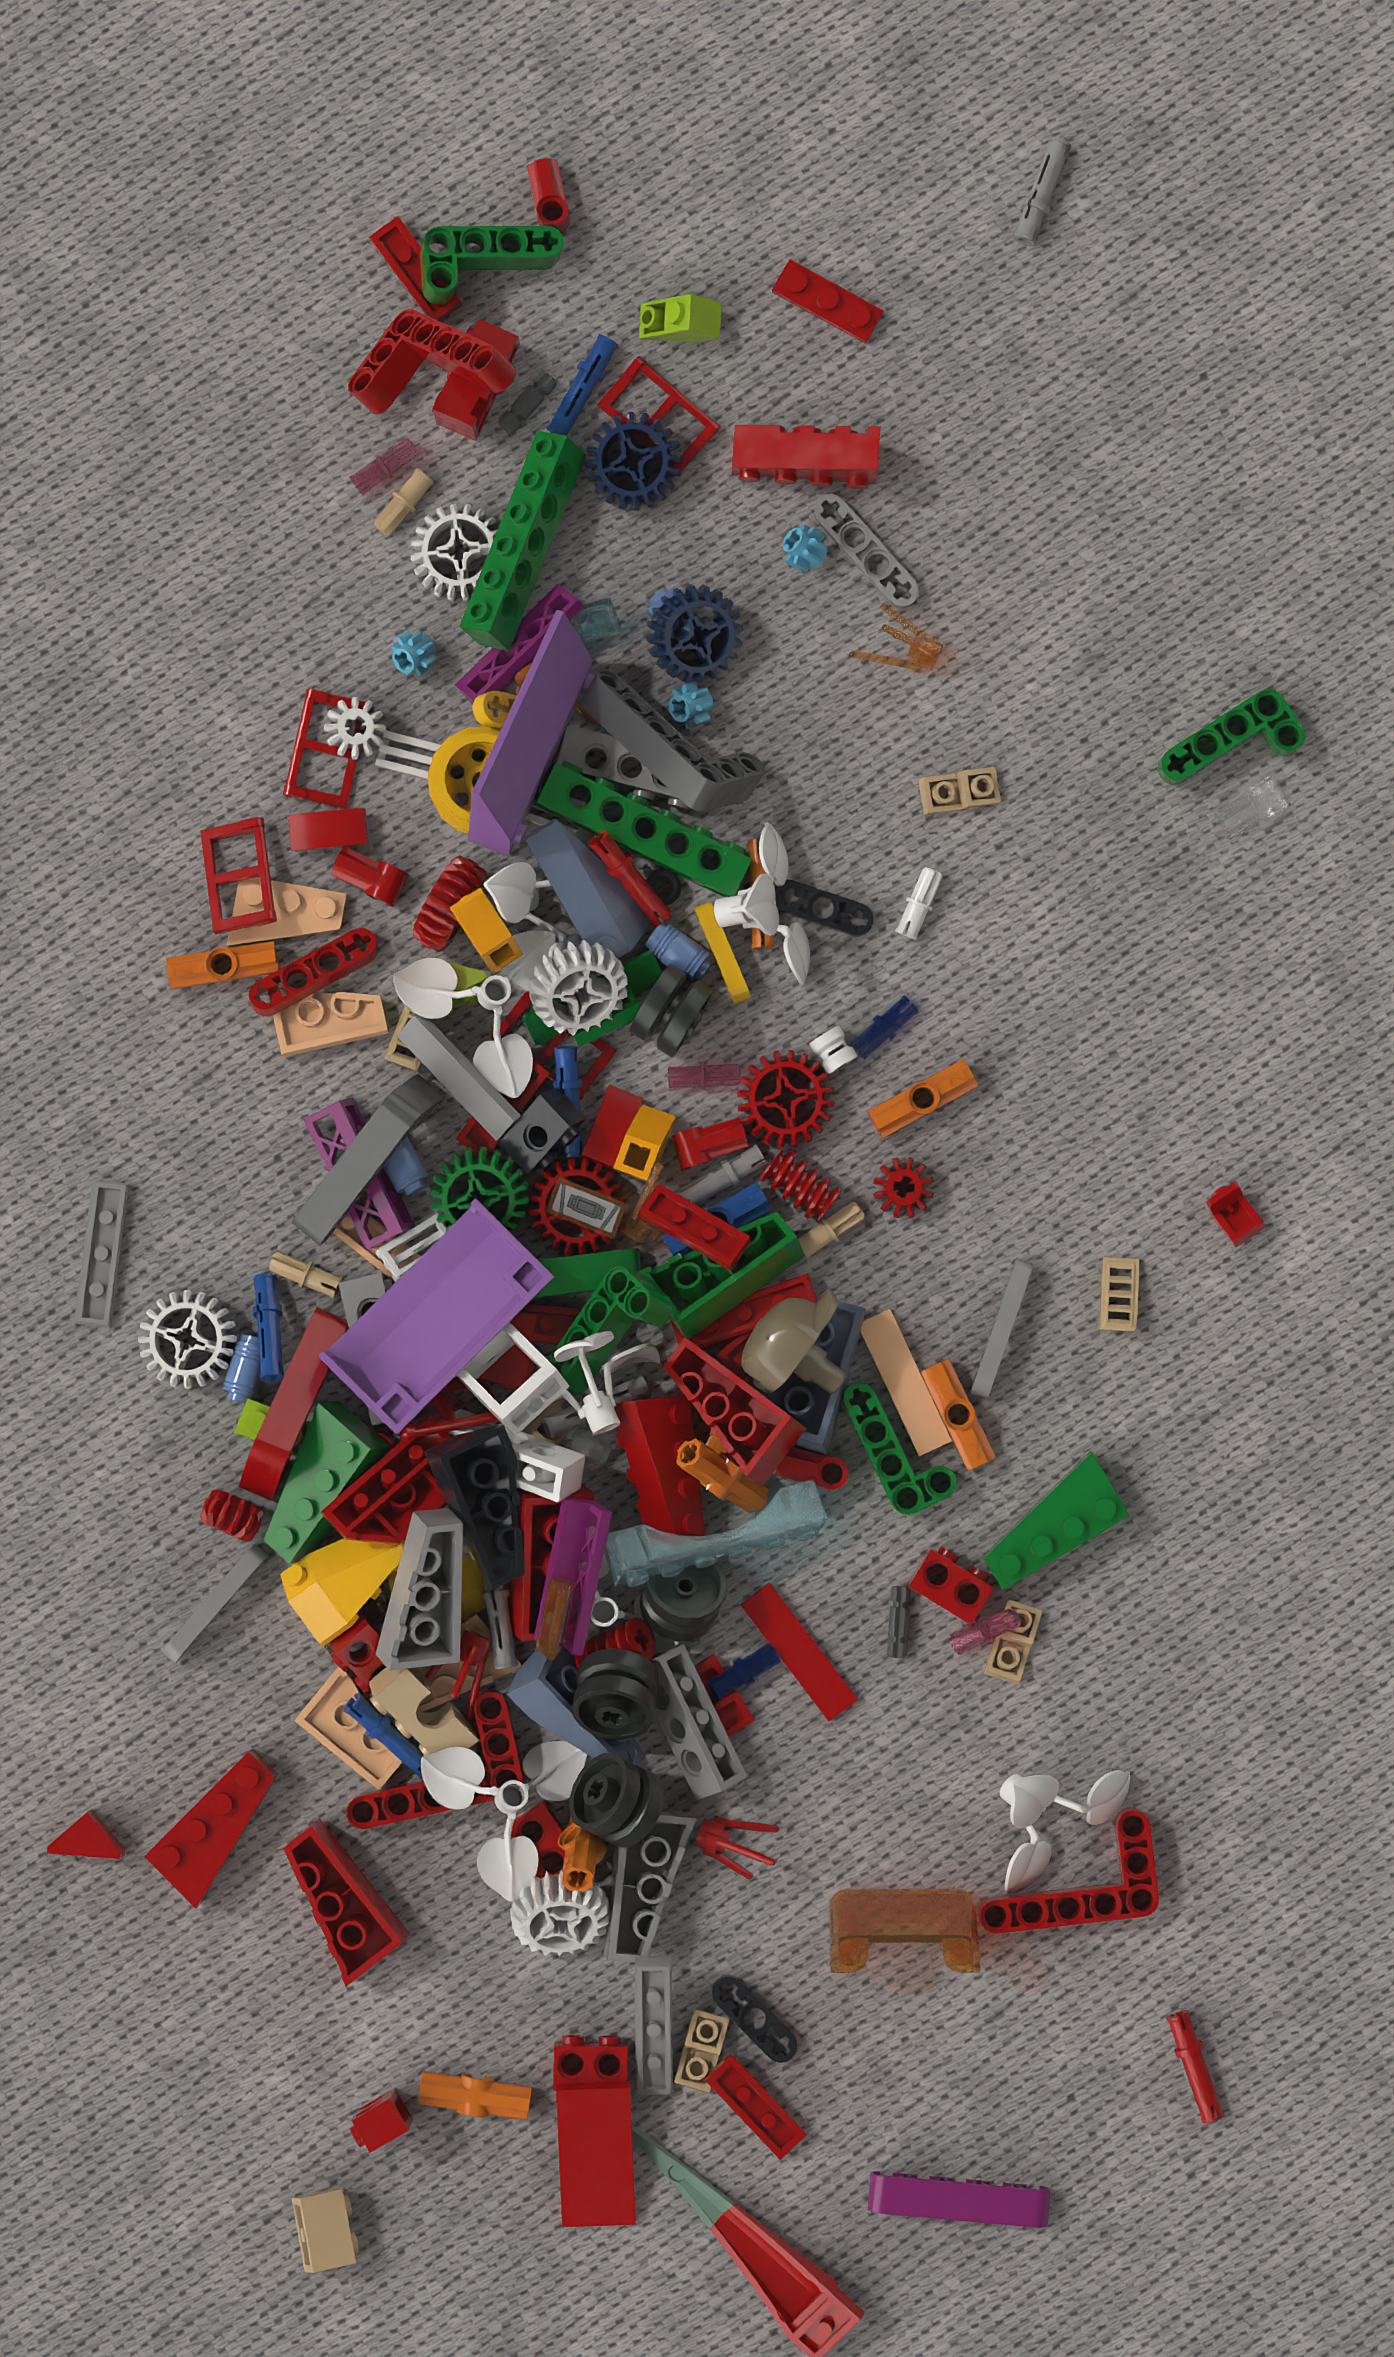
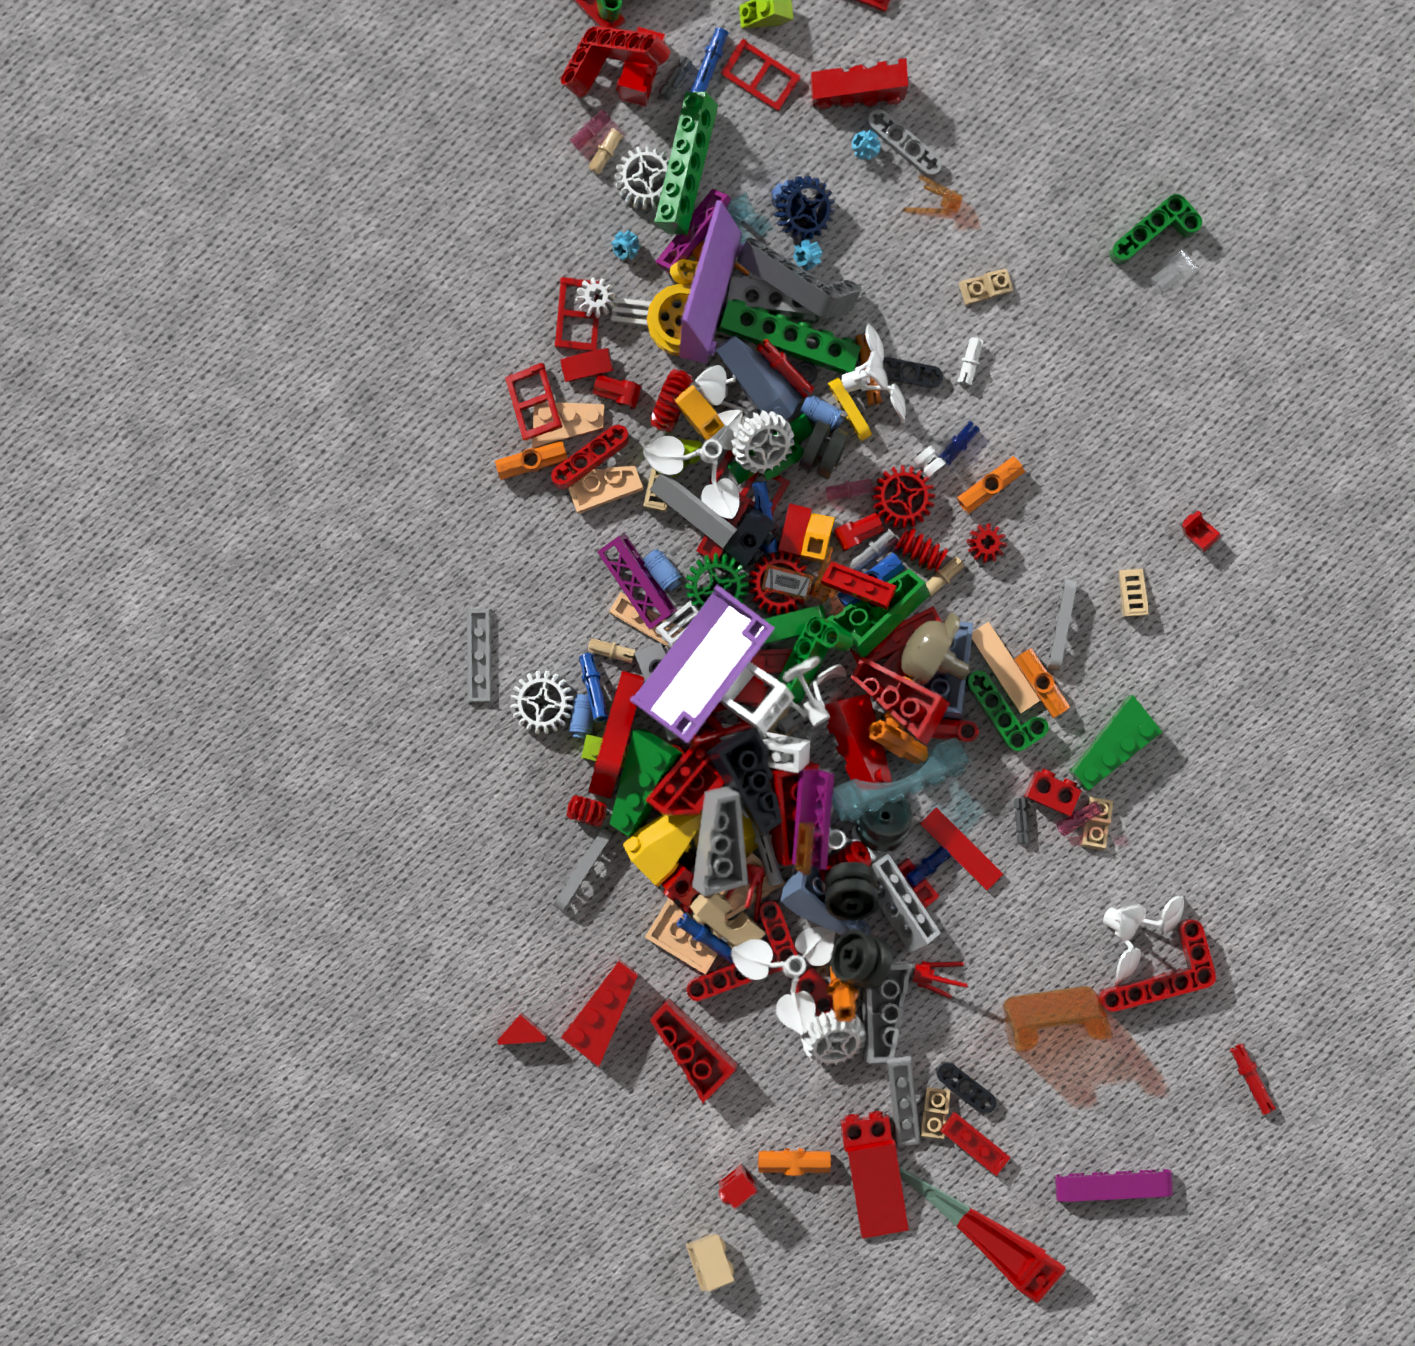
camera: 15 degrees left, 0 degrees up
dark grey beam [292,1074,446,1246] -> none
dark blue gear [585,412,683,511] -> none

